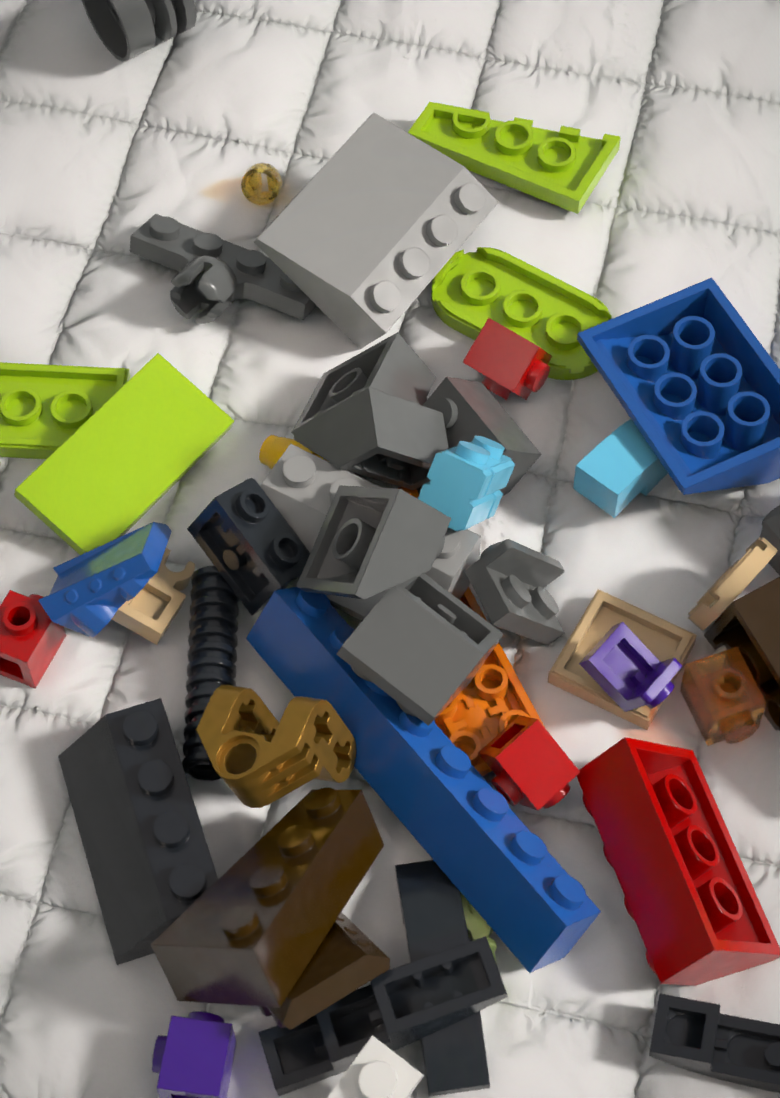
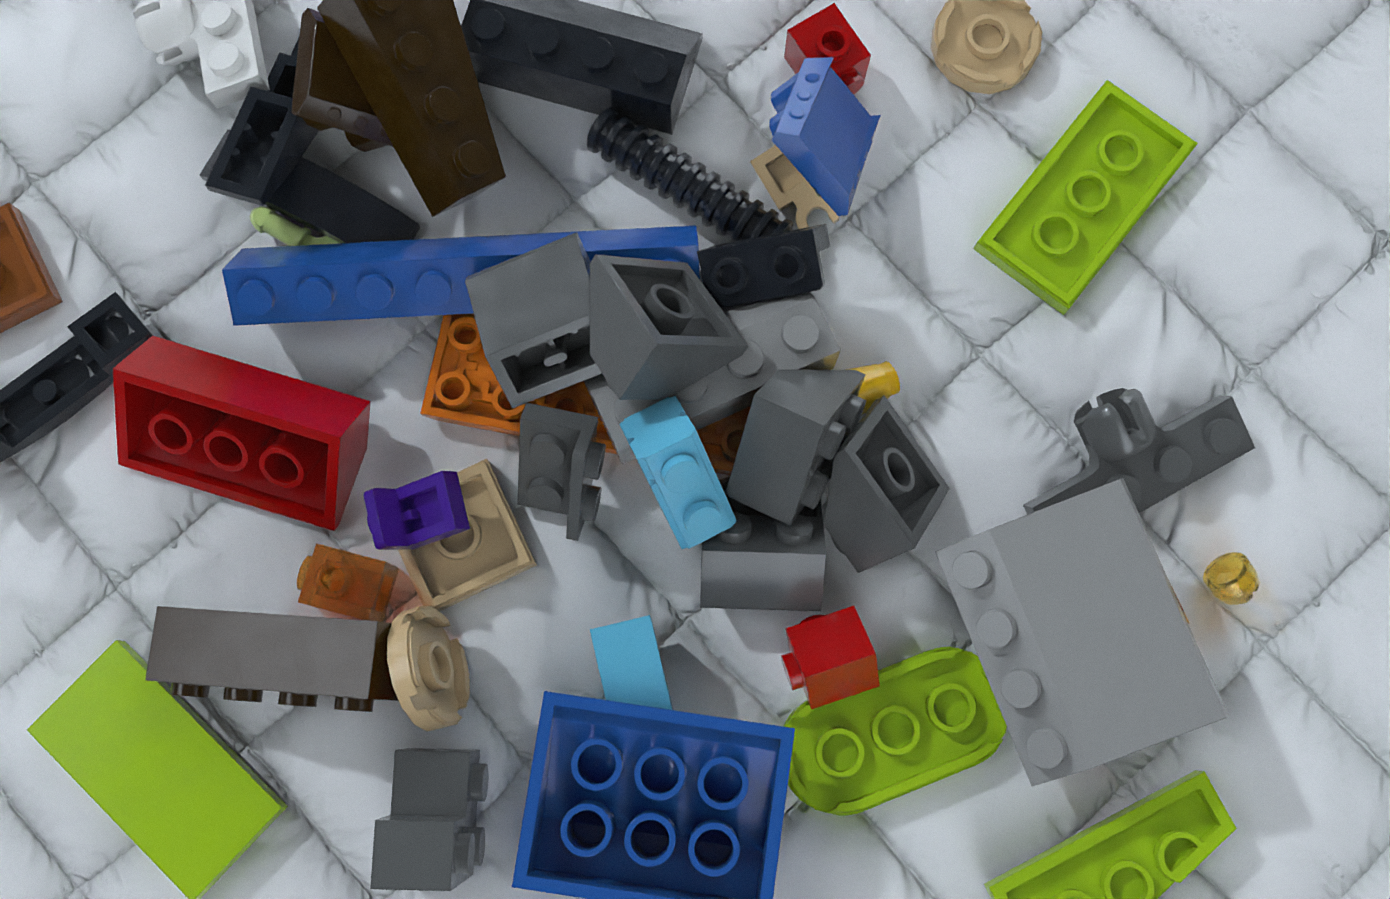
camera: 125 degrees right, 20 degrees up
lime tile [14,353,234,555] -> none
pearl gold piece [196,685,357,808] -> none
red brick [478,715,580,811] -> none

